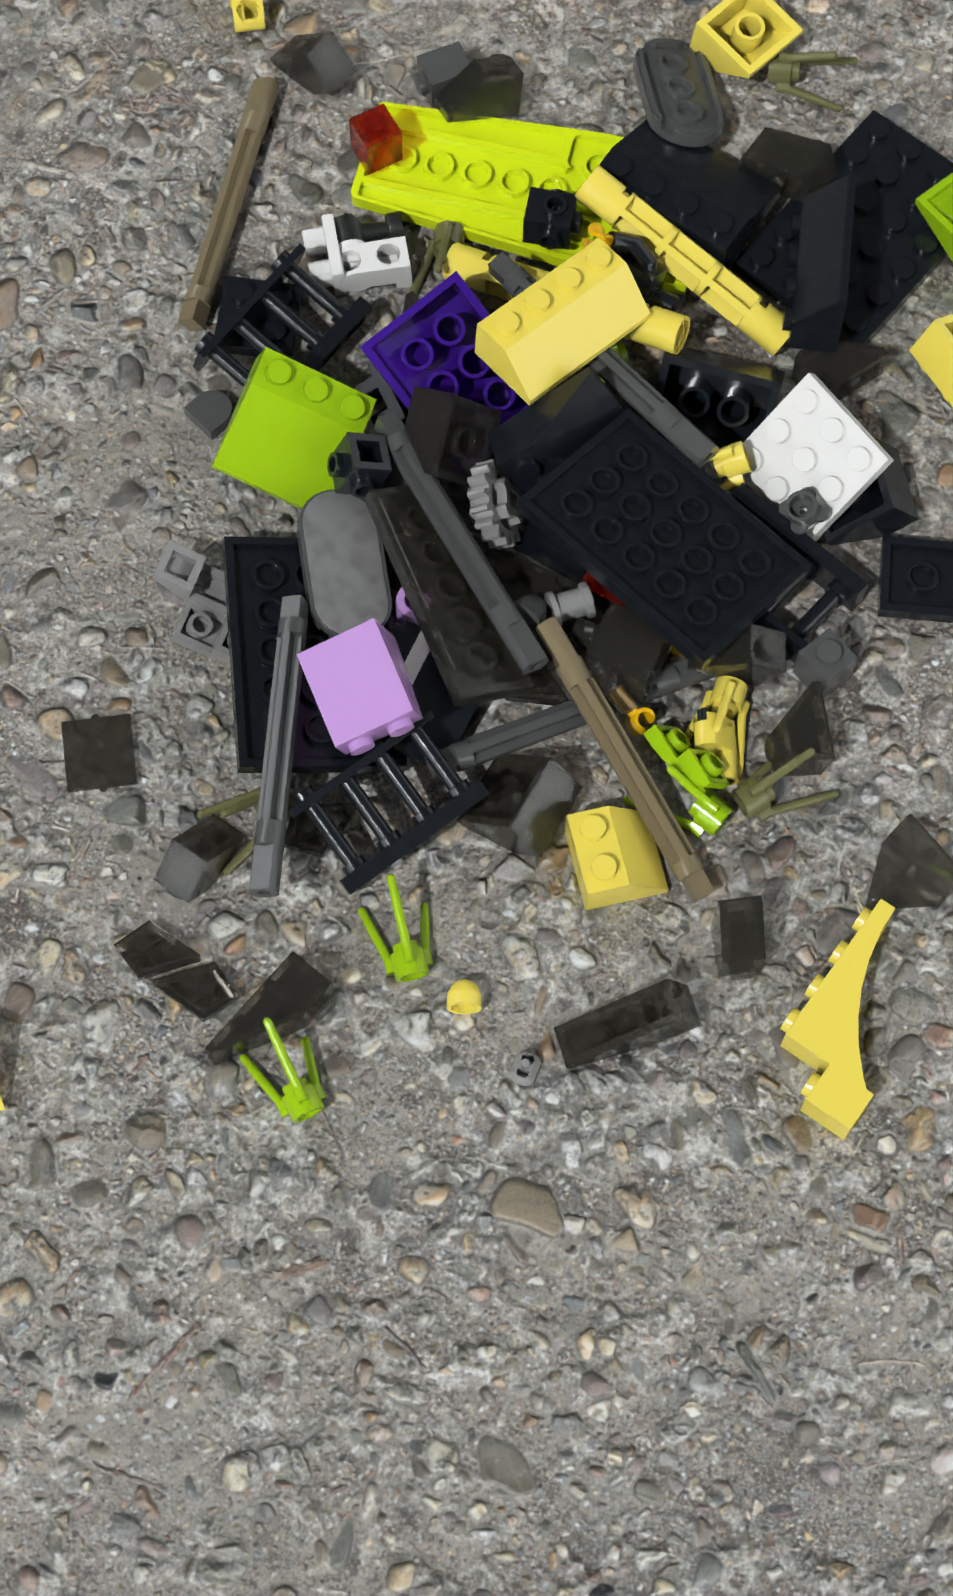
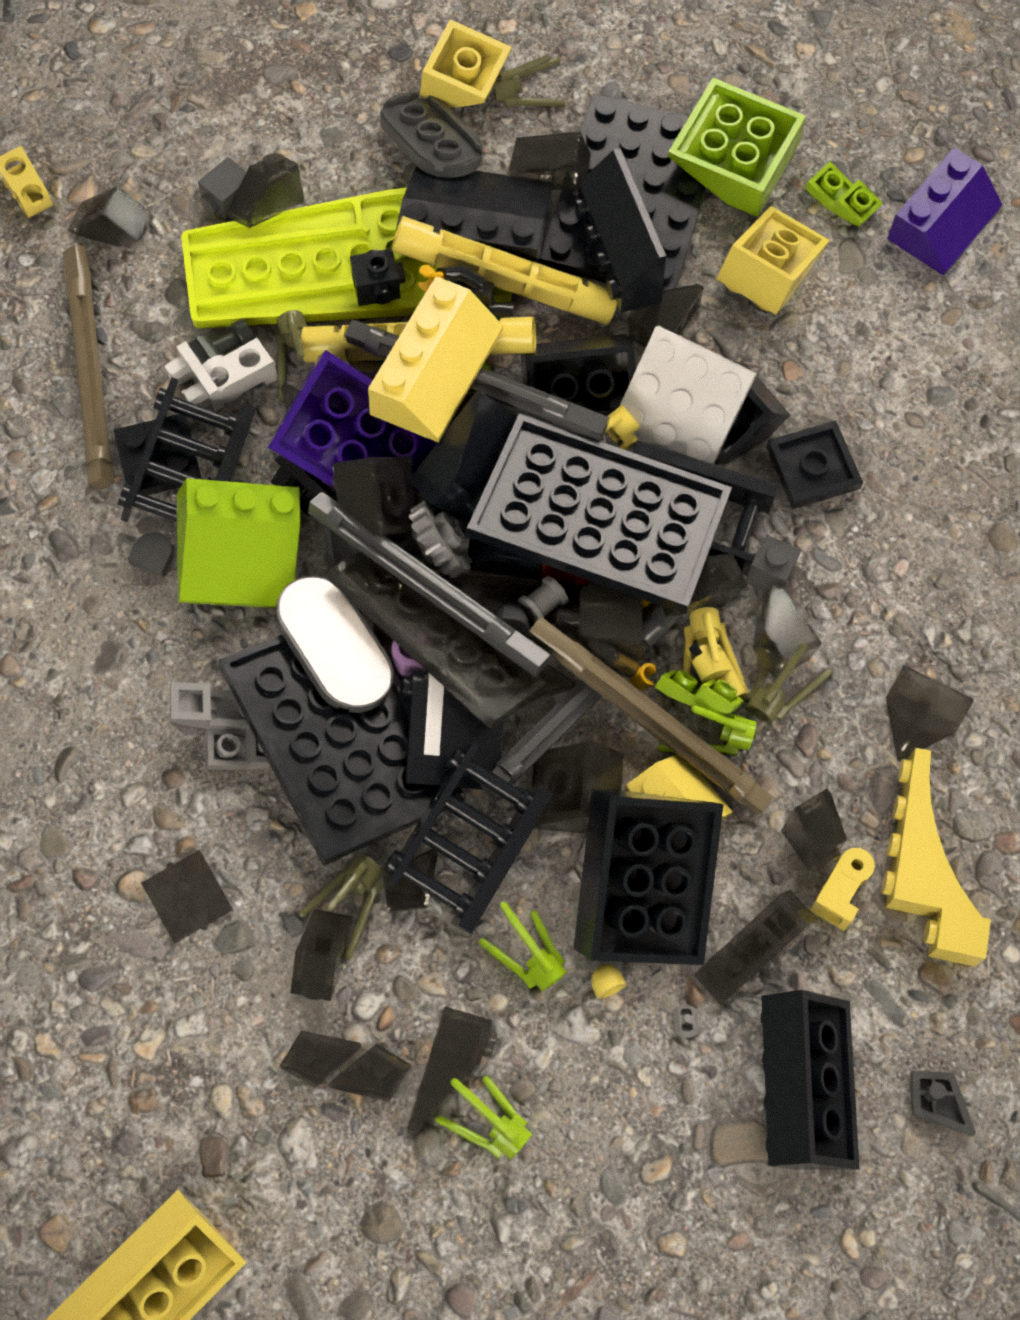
camera: 25 degrees left, 0 degrees up
dark grey piece [248,595,309,898] -> none
lavender slope [296,618,423,756] -> none
black brick [327,432,392,498] -> none
clear red brick [349,103,403,175] -> none
dark grey plate [779,487,828,535] -> none
none -> black slope [573,789,724,965]
none -> black slope [760,990,860,1170]
none -> light yellow leg [809,848,875,931]
none -> dark grey piece [910,1071,976,1136]

